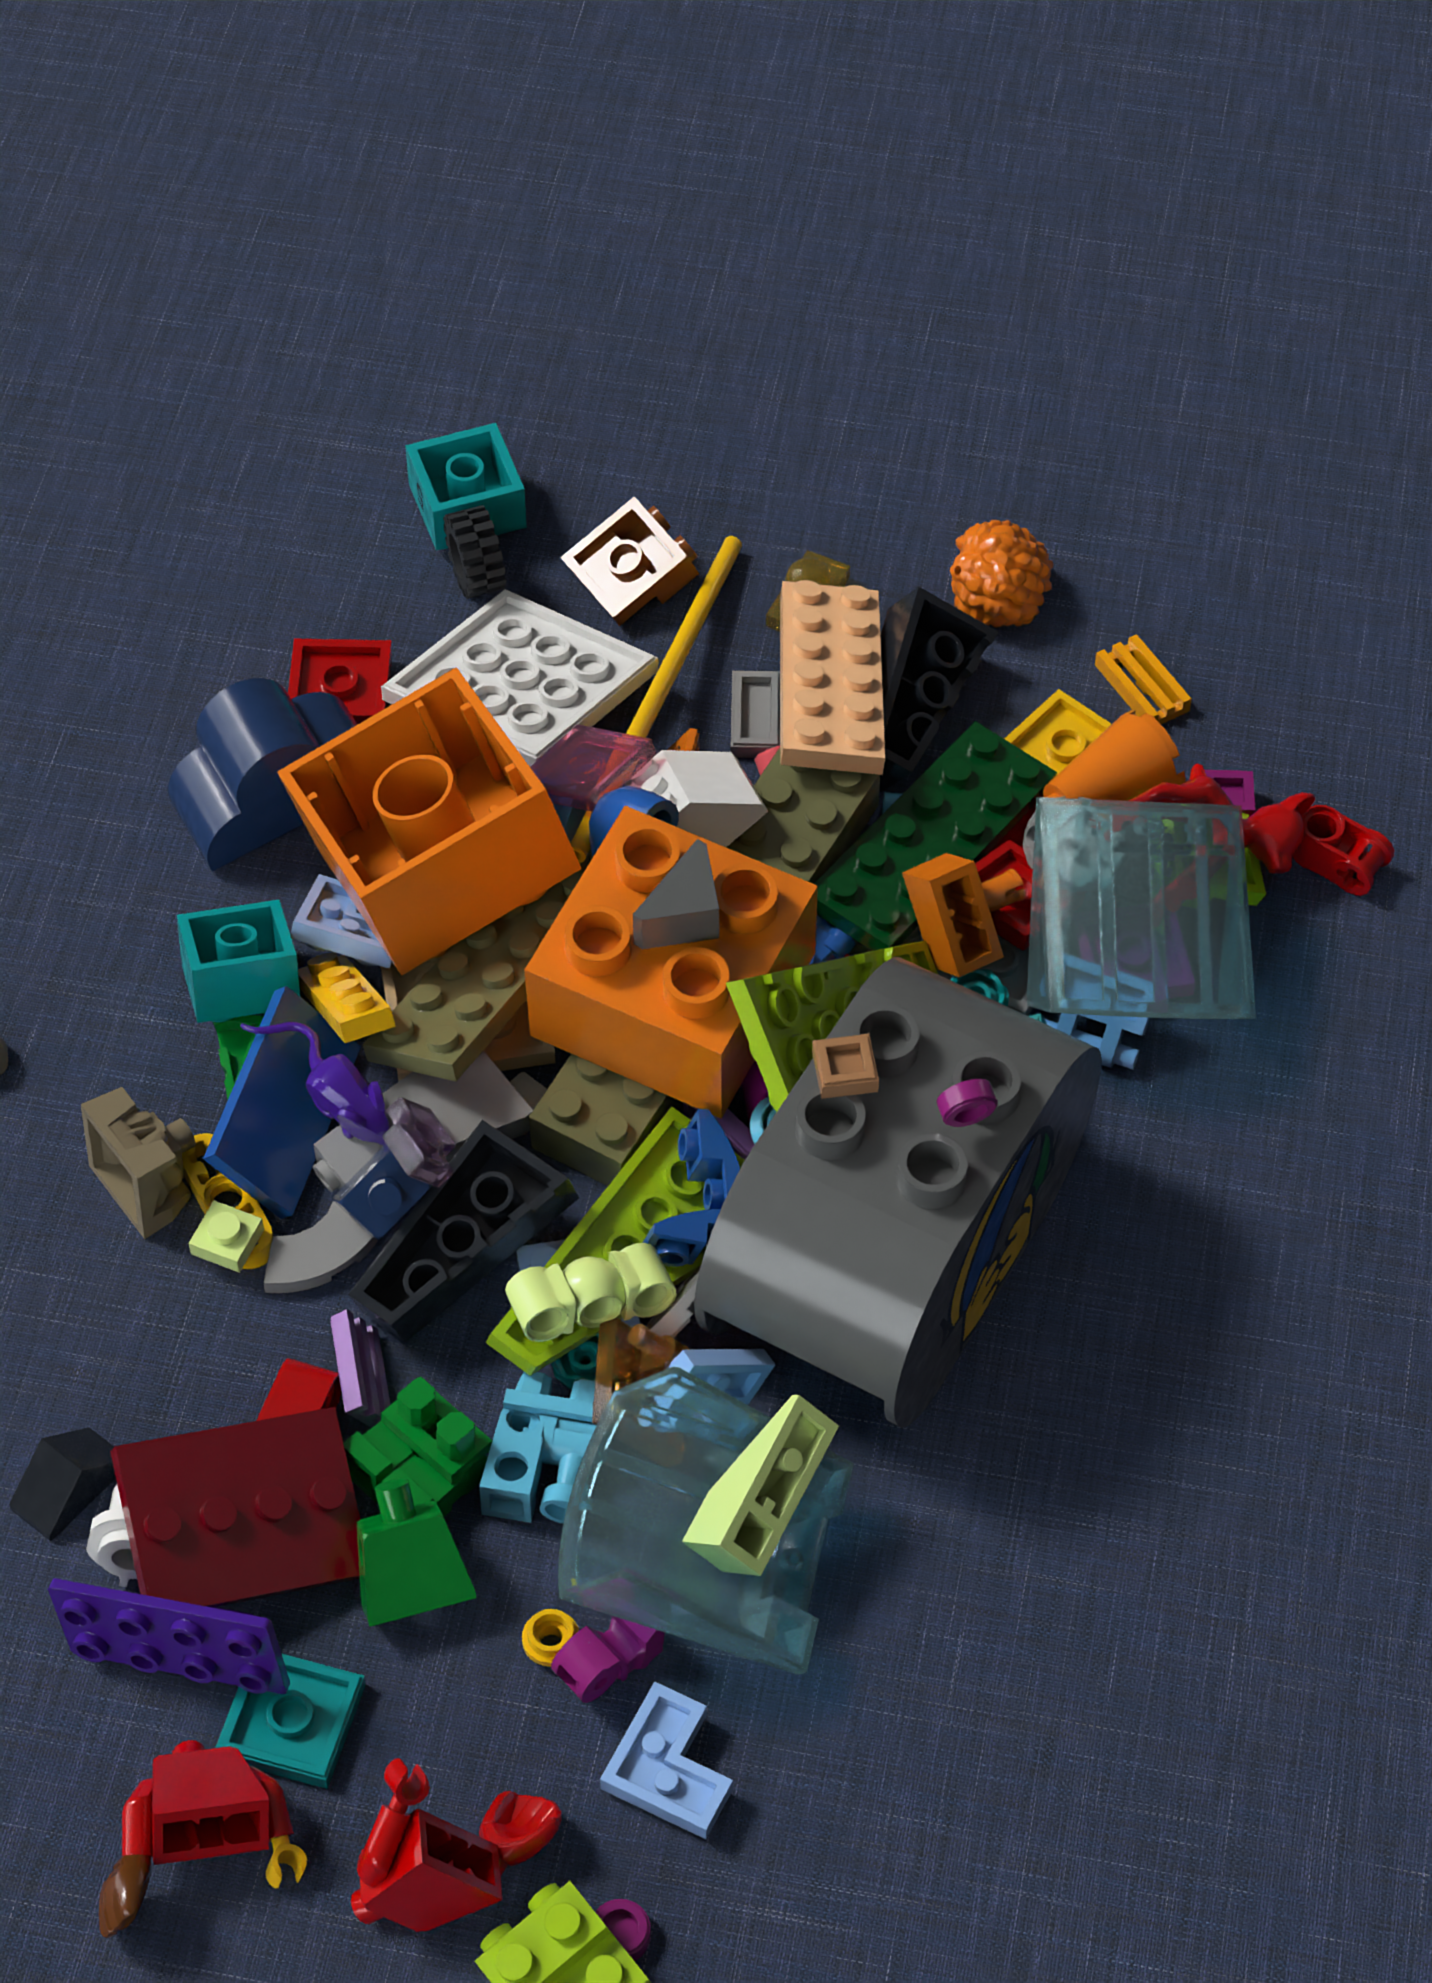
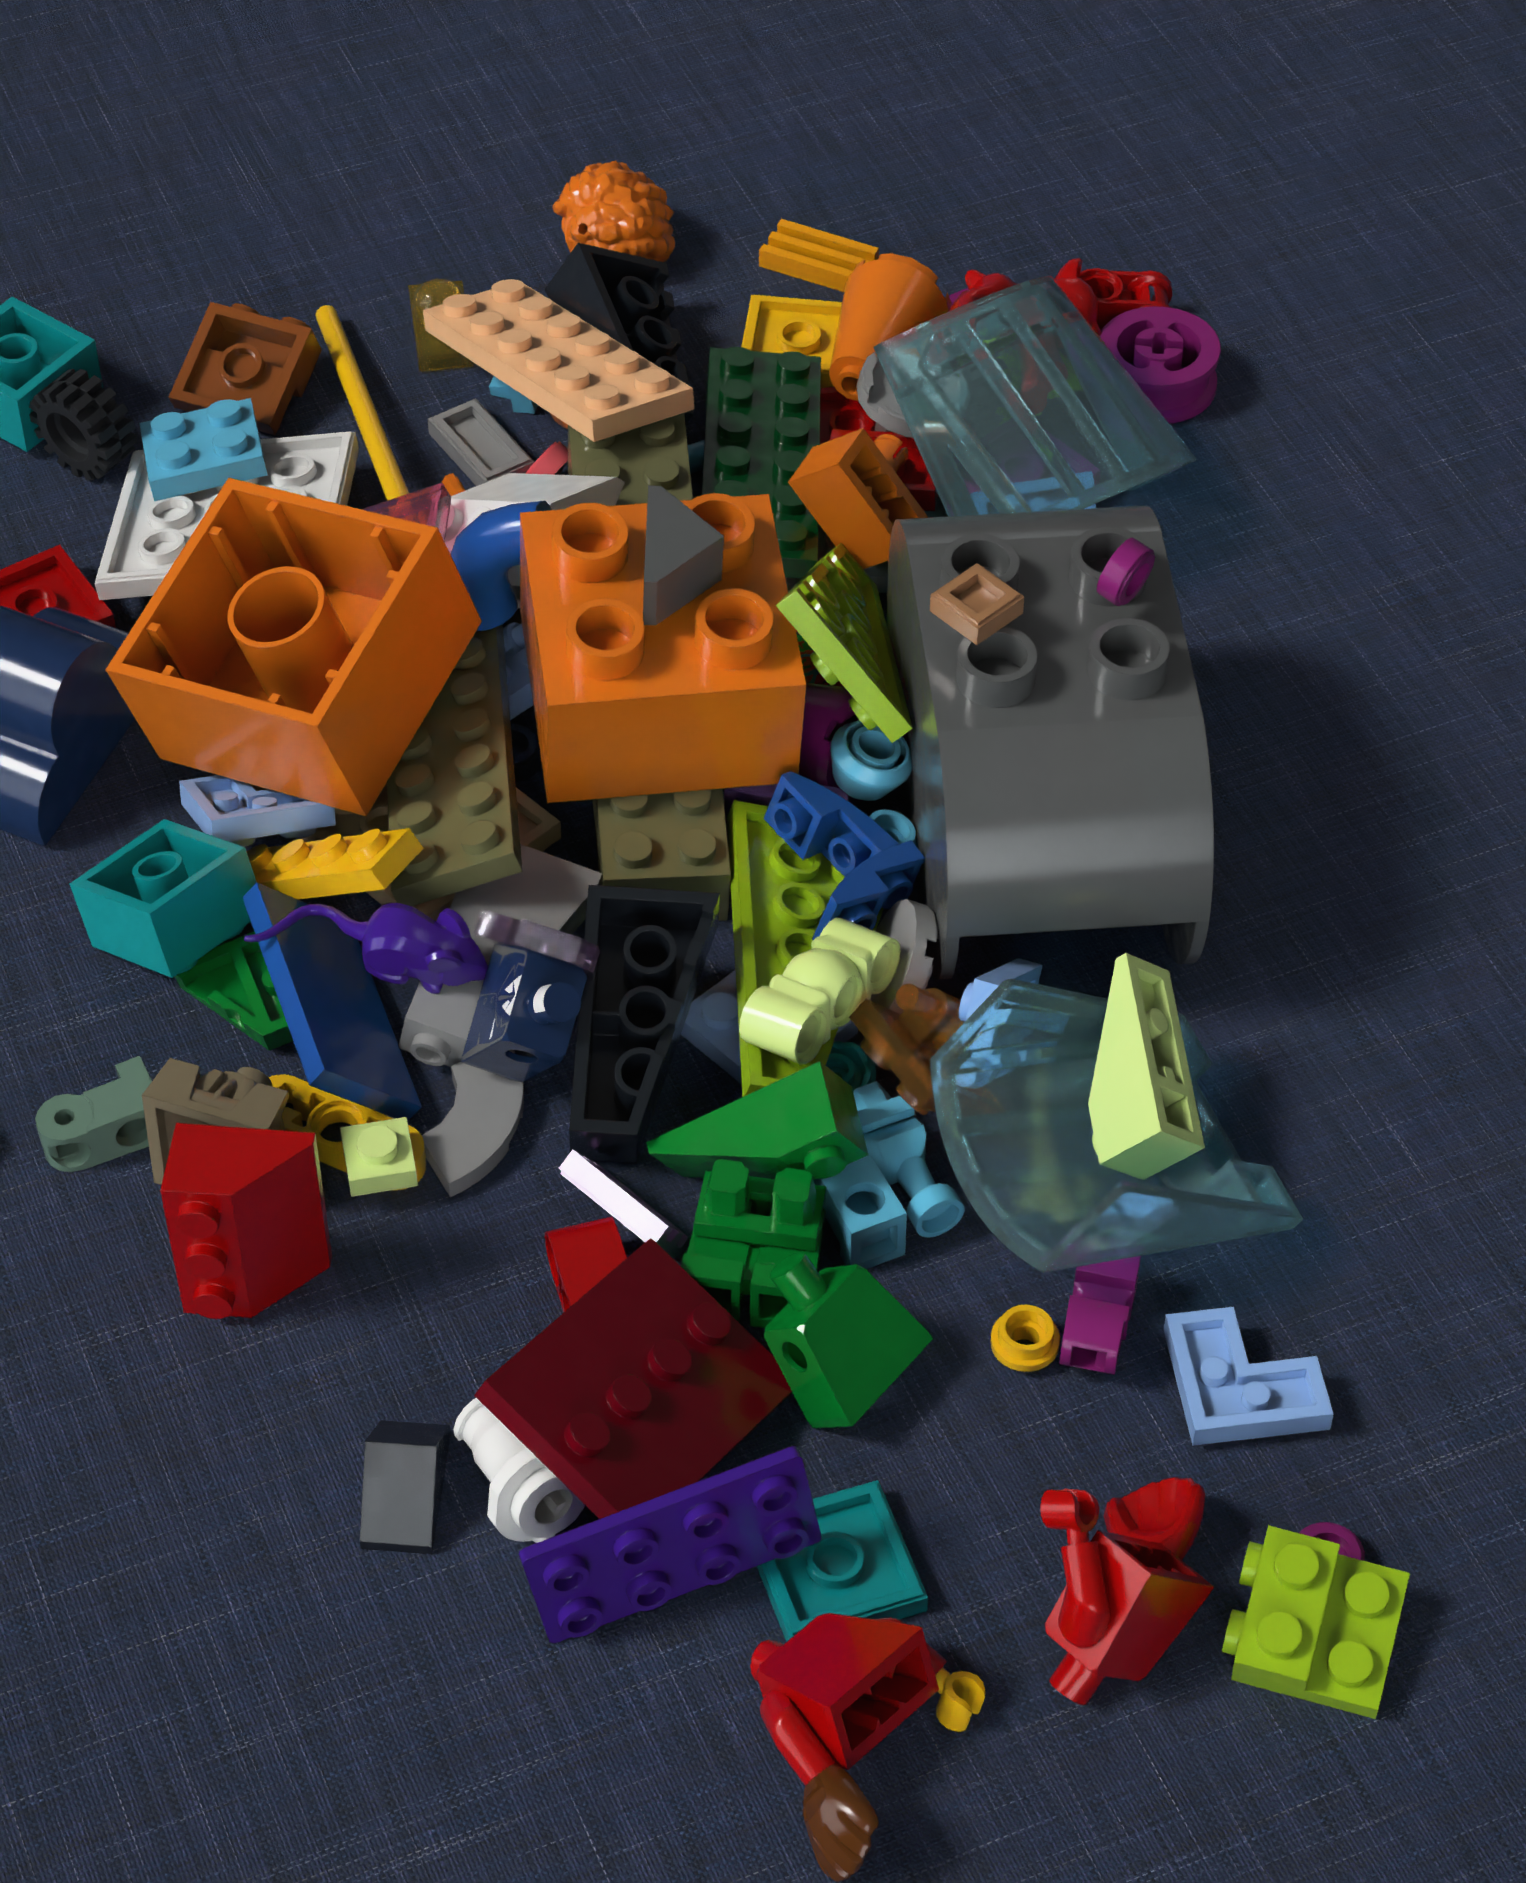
camera: 35 degrees left, 5 degrees down
none -> sand green leg [35,1056,152,1172]
none -> medium azure plate [139,398,268,501]
none -> red slope [160,1123,332,1319]
none -> green slope [646,1061,868,1180]
none -> magenta wheel [1095,306,1220,424]

